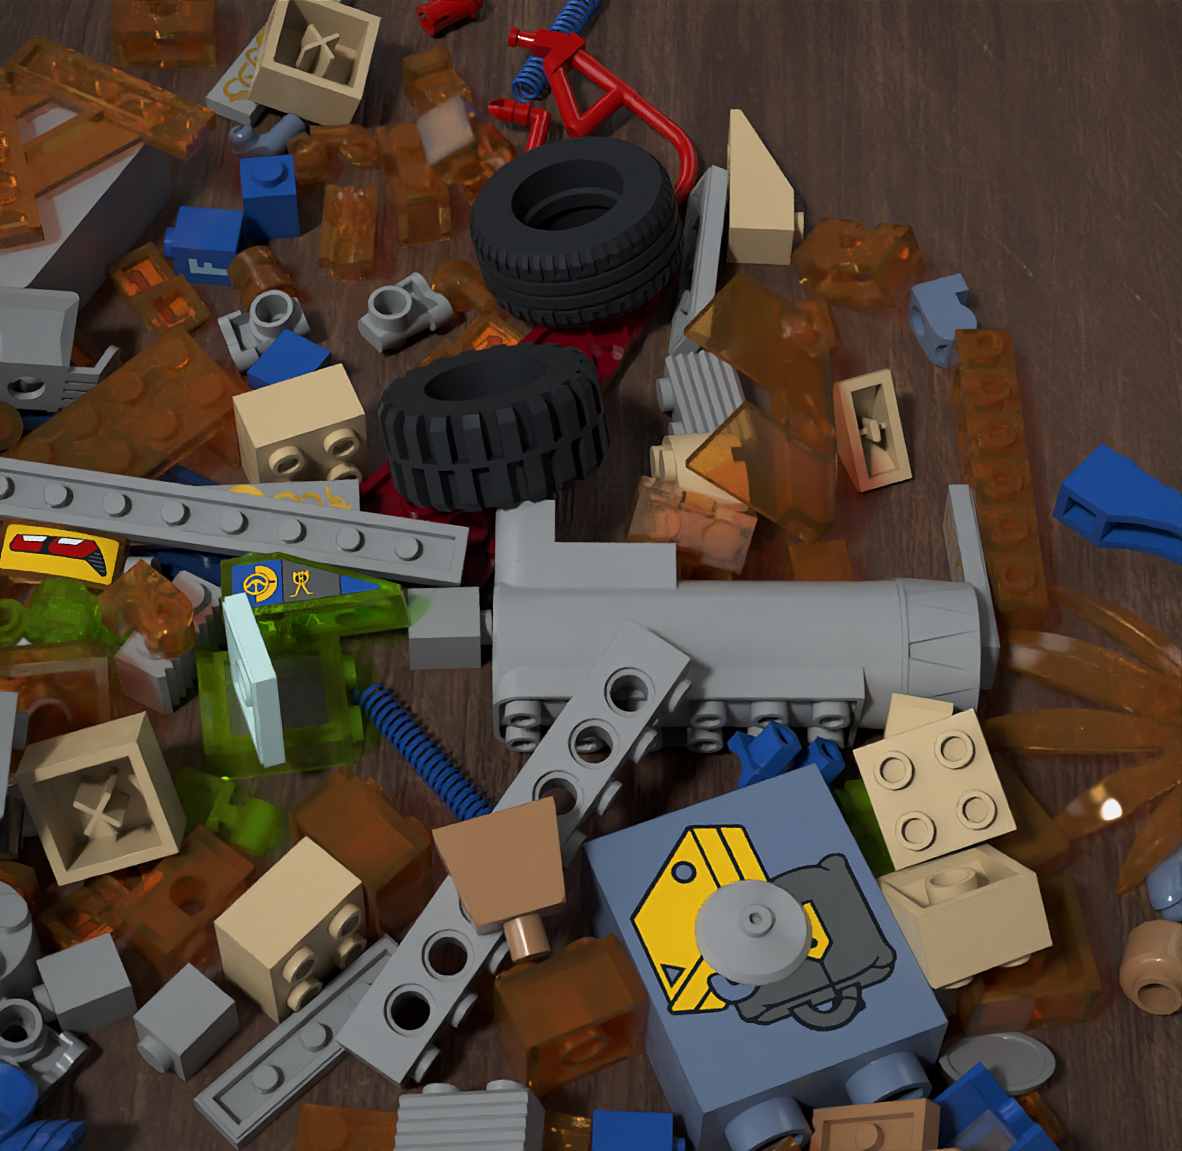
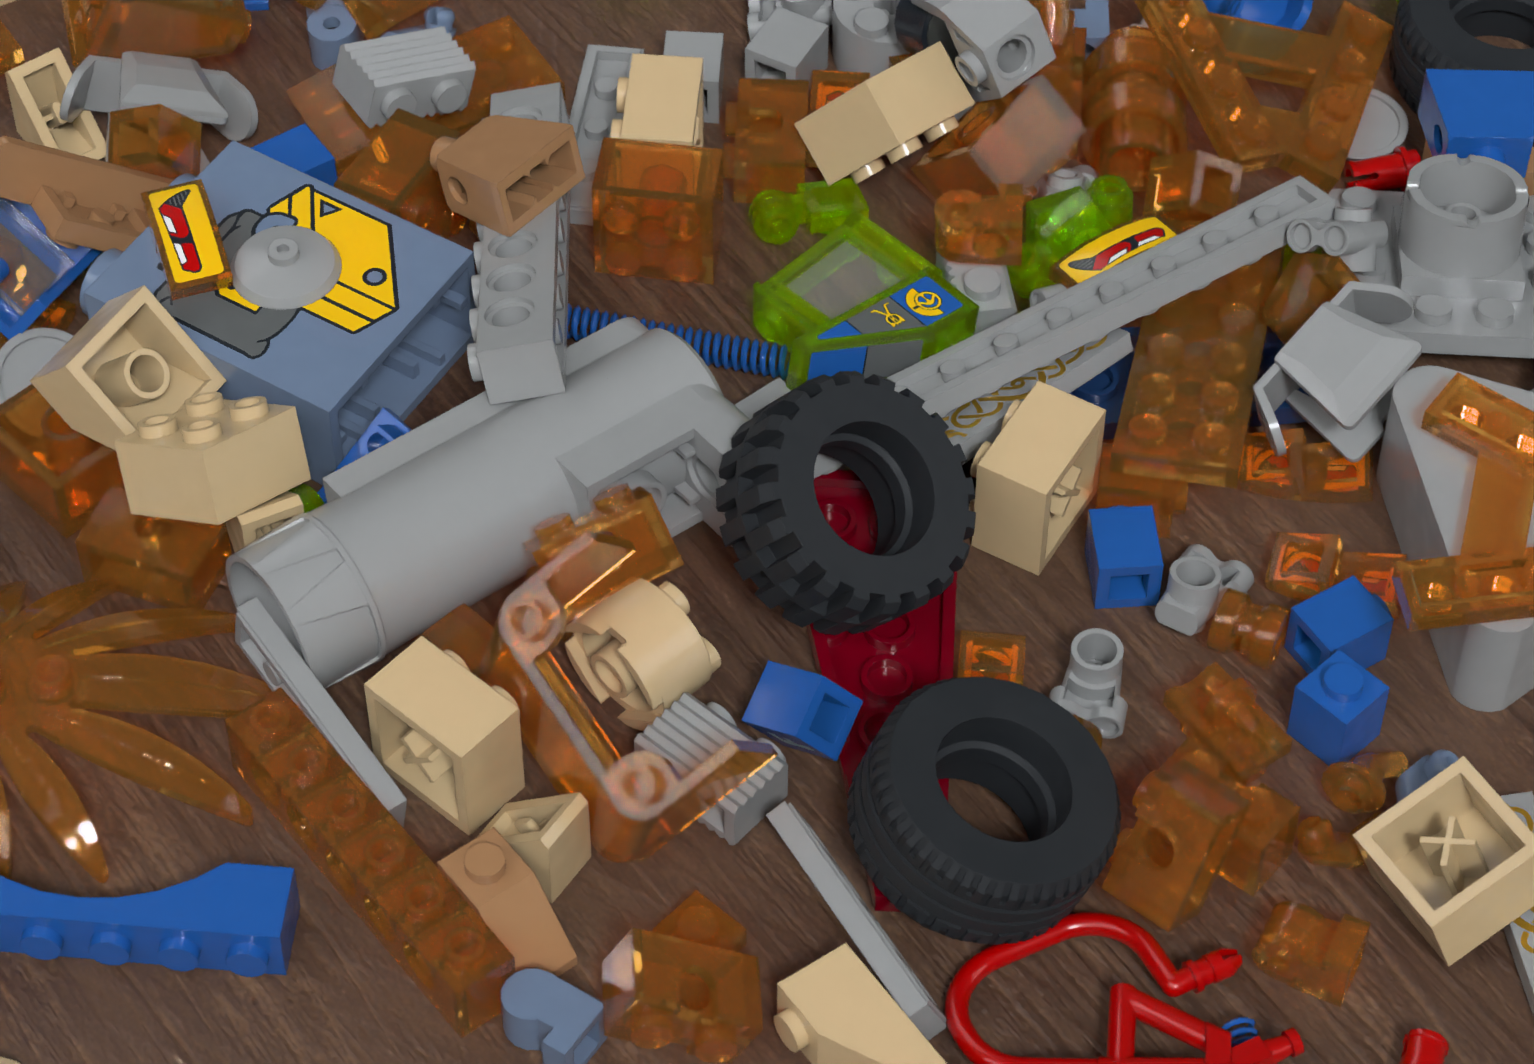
camera: 145 degrees right, 5 degrees down
light aqua tile [222,592,286,768] -> none
none -> slope [141,179,233,300]
none -> tan brick [364,636,525,836]
none -> medium nougat slope [437,827,578,981]
none -> blue brick [741,660,863,762]

